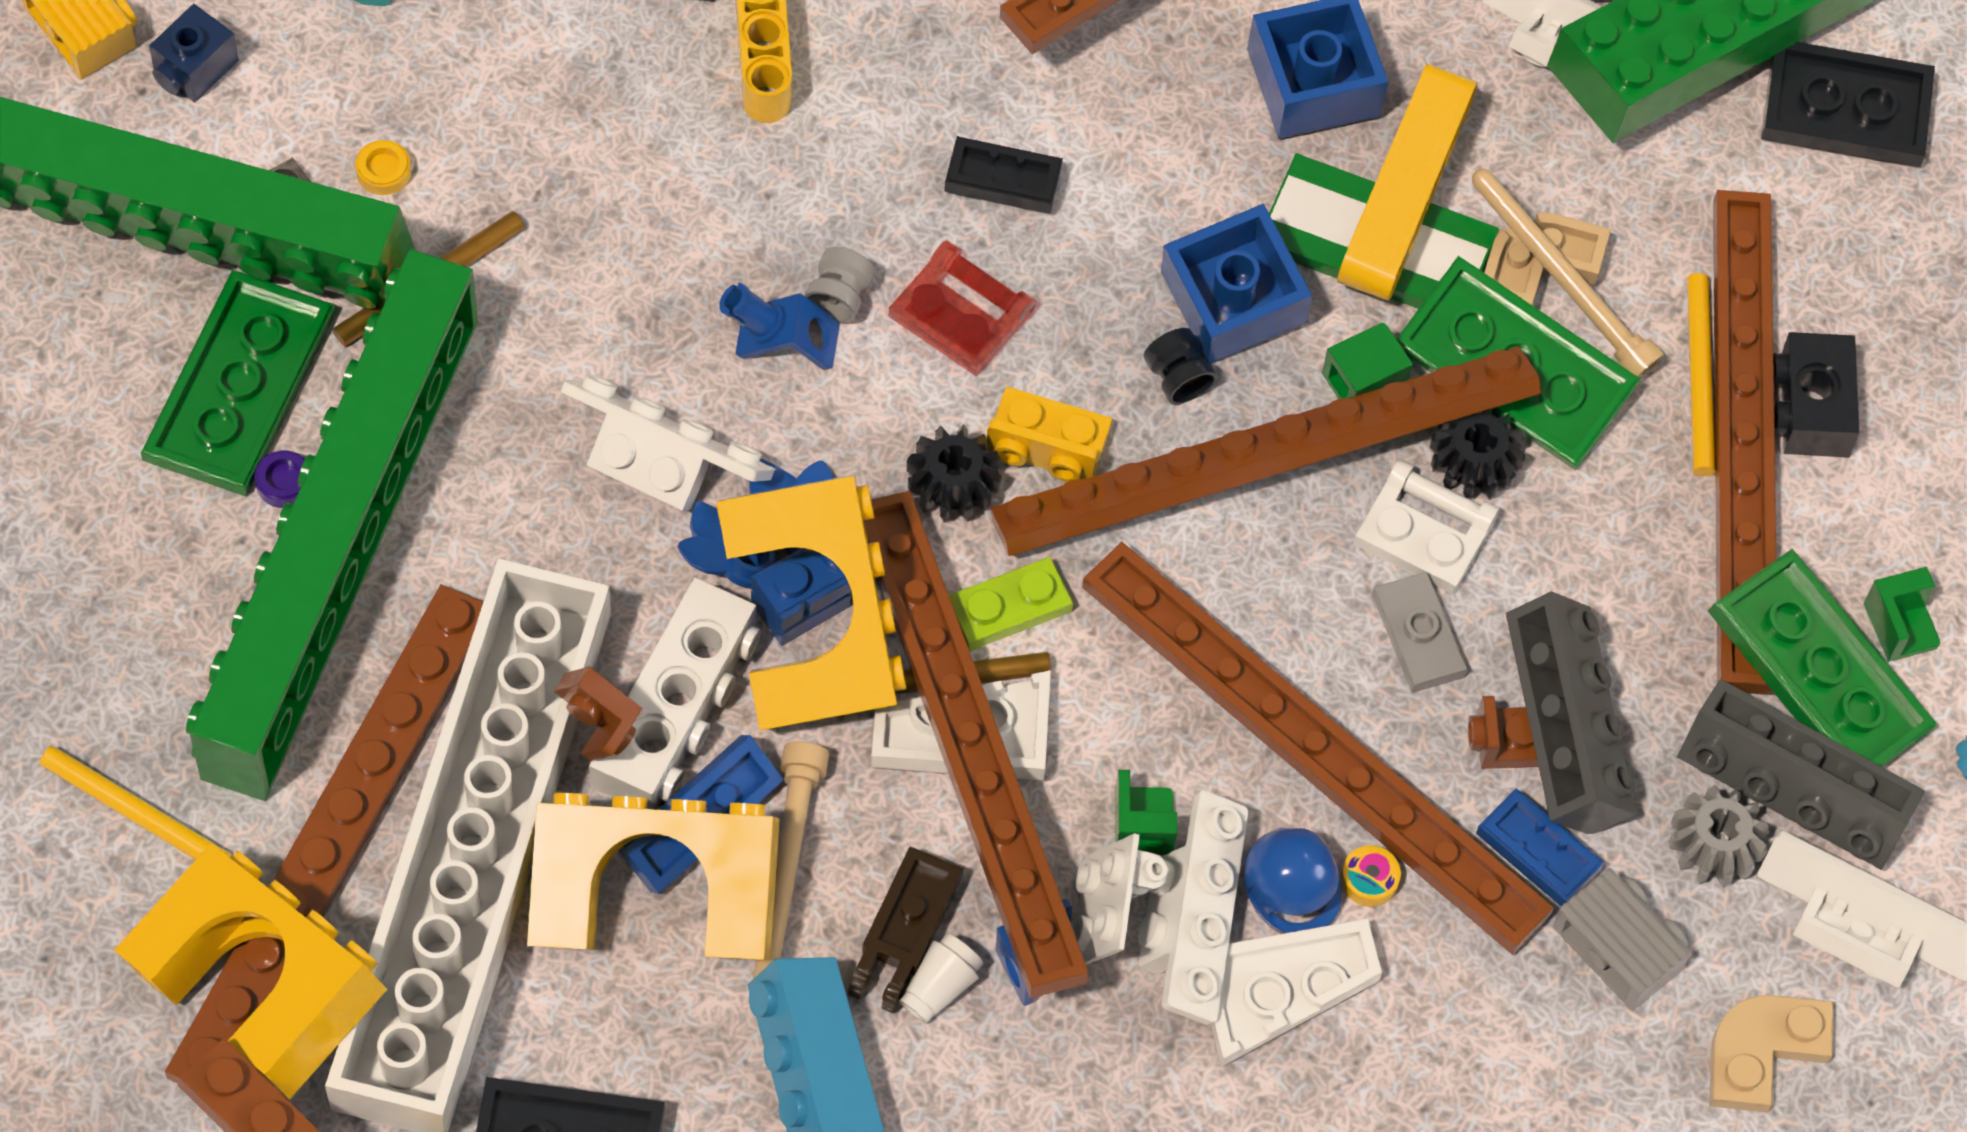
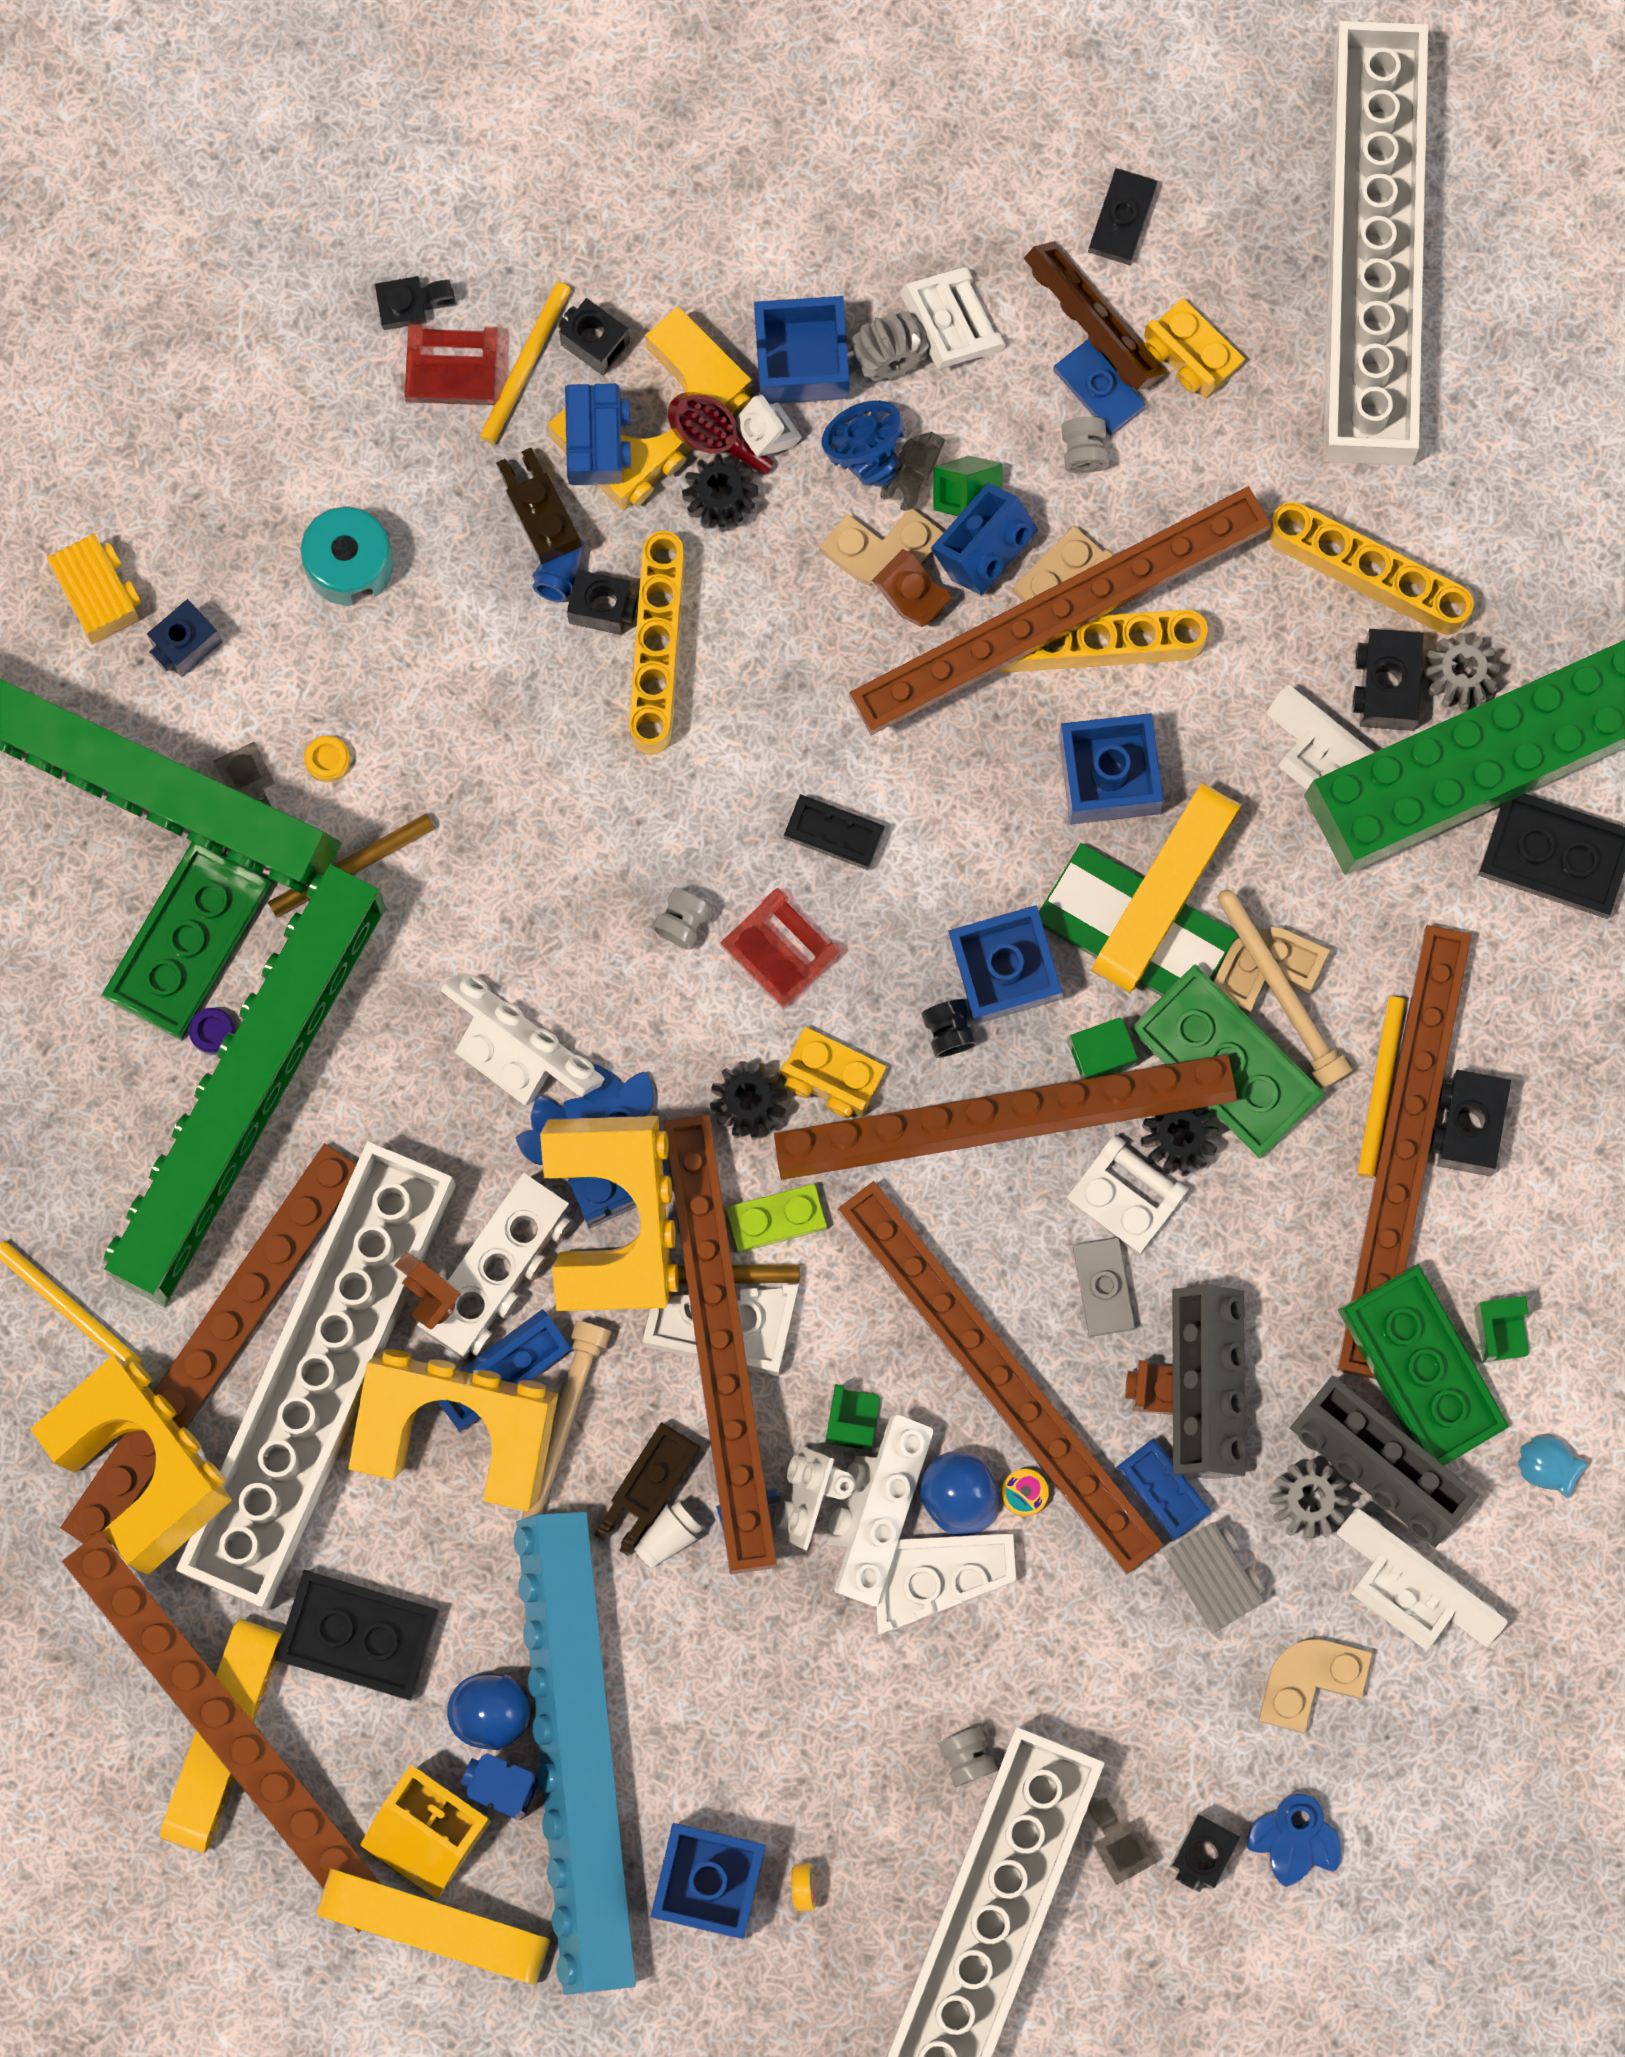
camera: 15 degrees right, 15 degrees up
blue bracket [719,283,839,370] -> none

